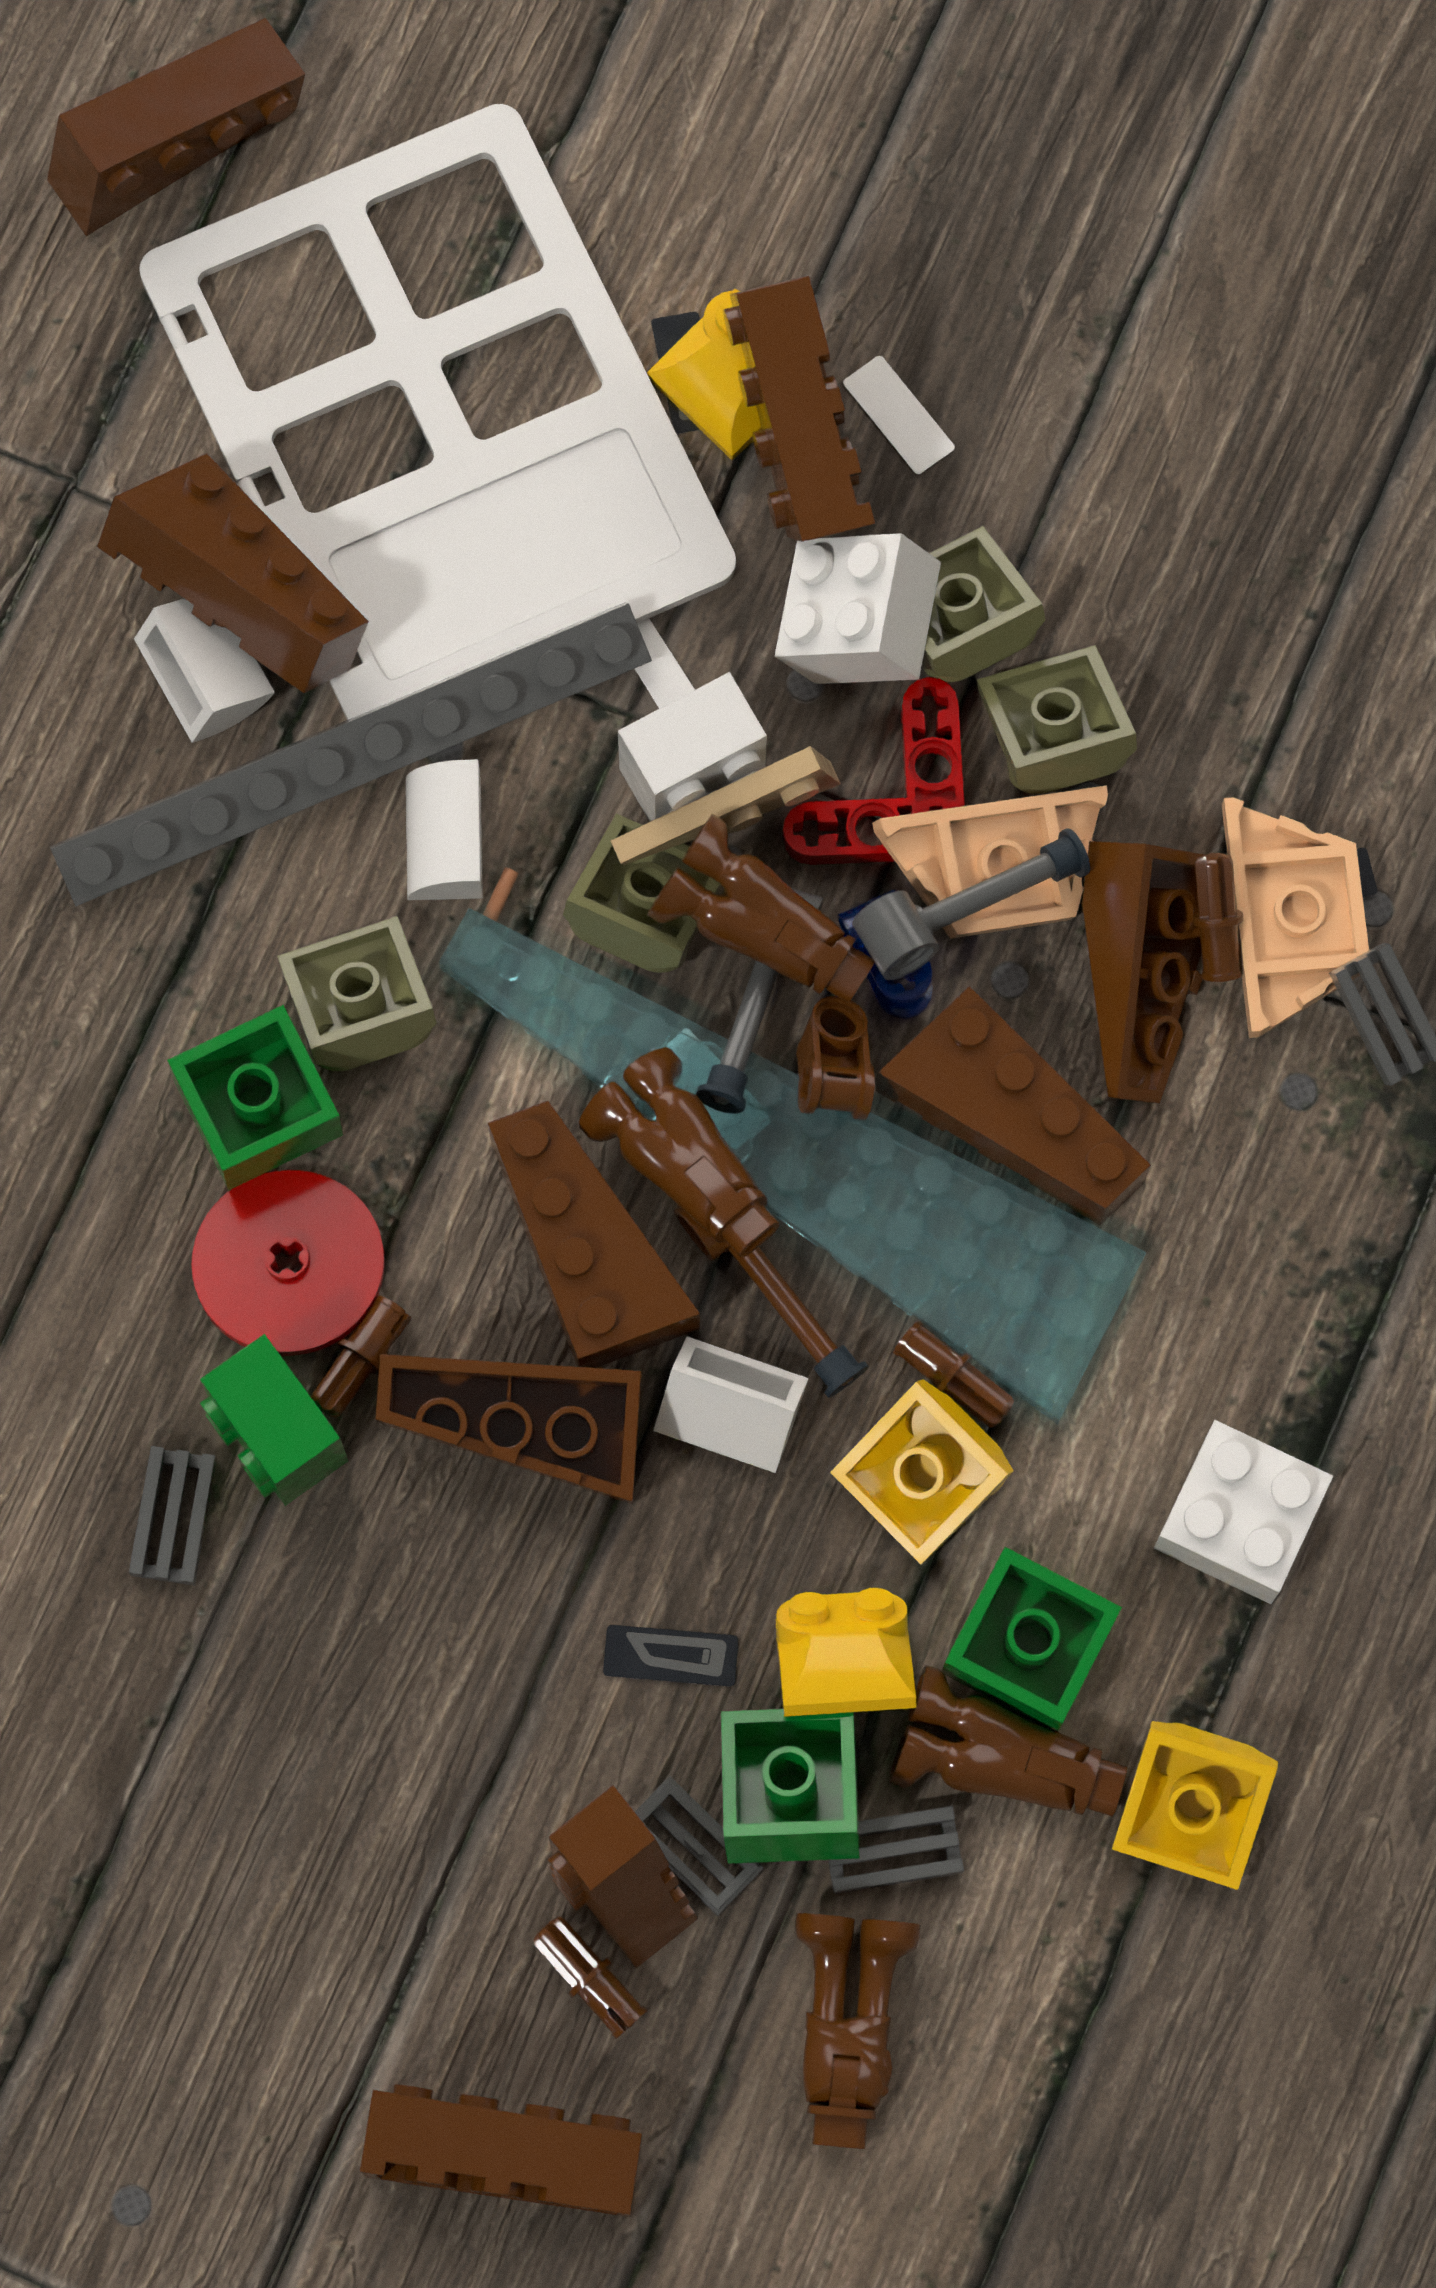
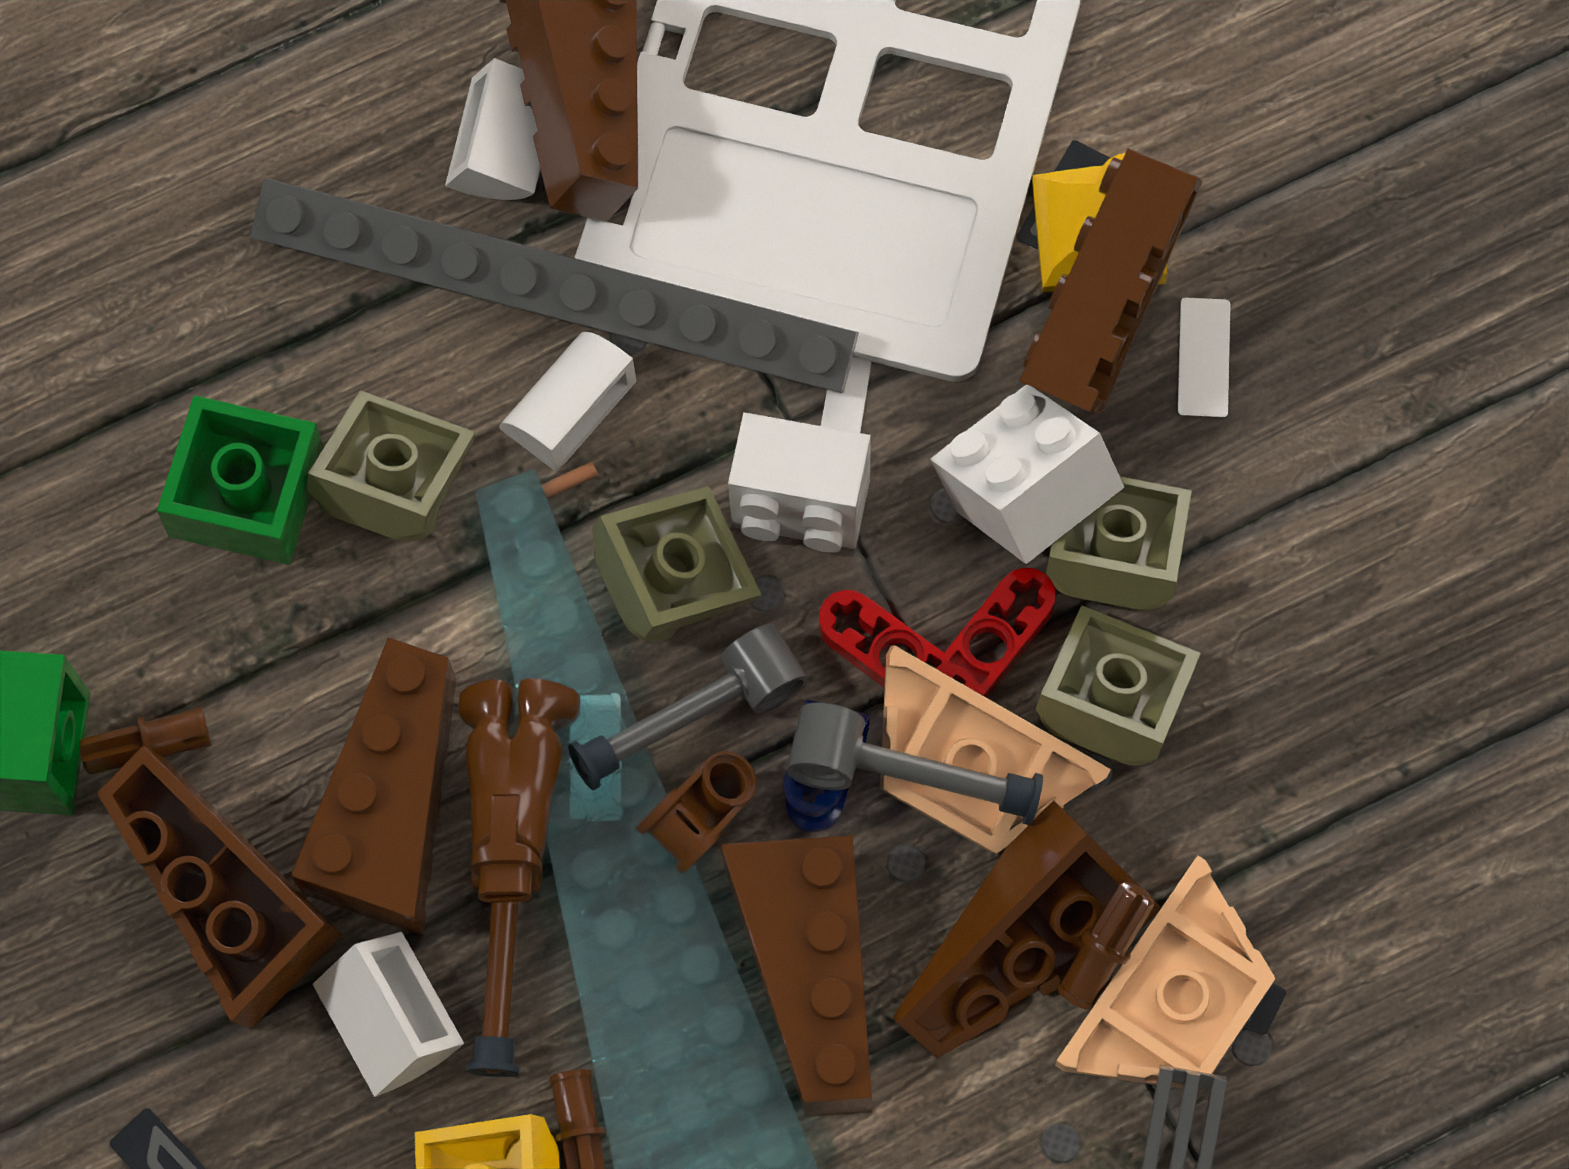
camera: 45 degrees right, 5 degrees down
red piece [191,1170,385,1356] -> none
tan wing [611,746,841,865] -> none
reddish brown piece [647,813,875,1003] -> none

